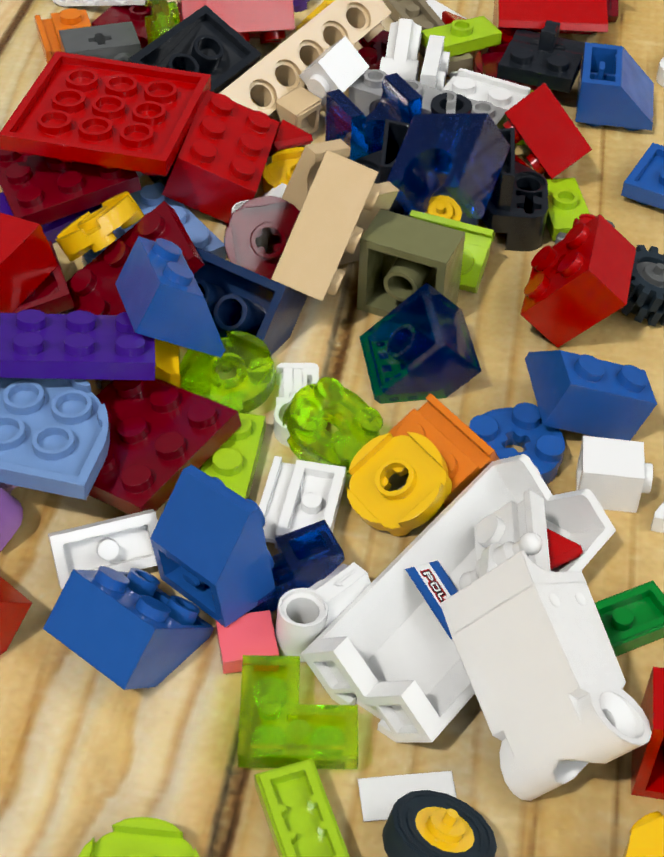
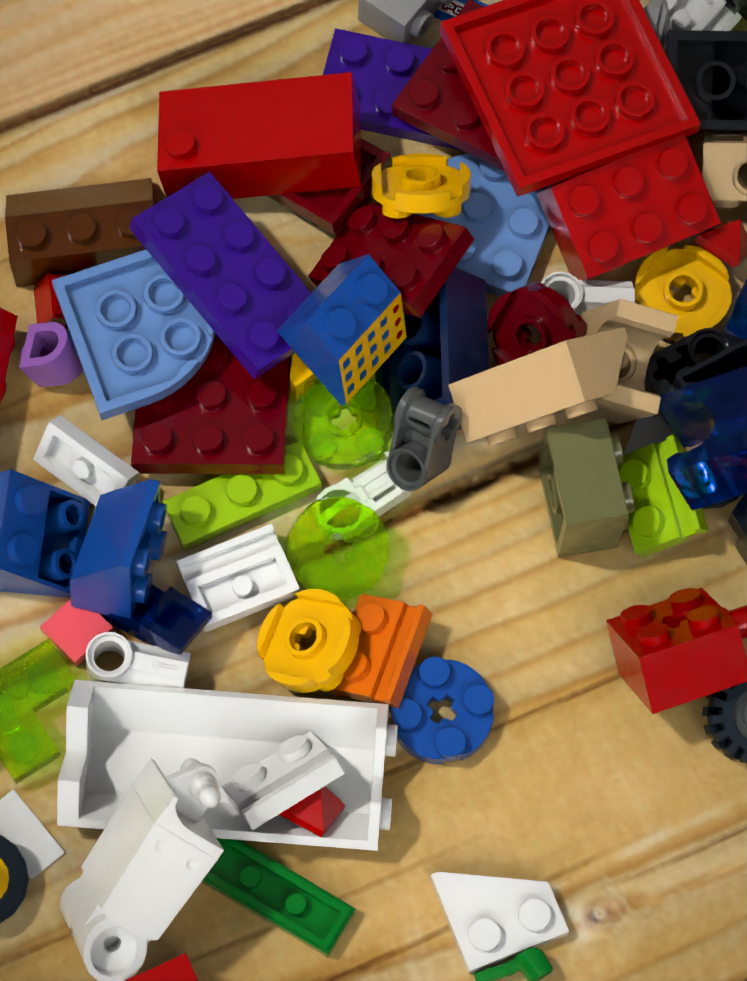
camera: 55 degrees right, 25 degrees up
slope [359,283,481,404] -> none
sticker [405,560,458,640] -> none
blue slope [525,350,657,441] -> none
white brick [576,436,653,513] -> none
none -> dark grey piece [387,386,462,491]

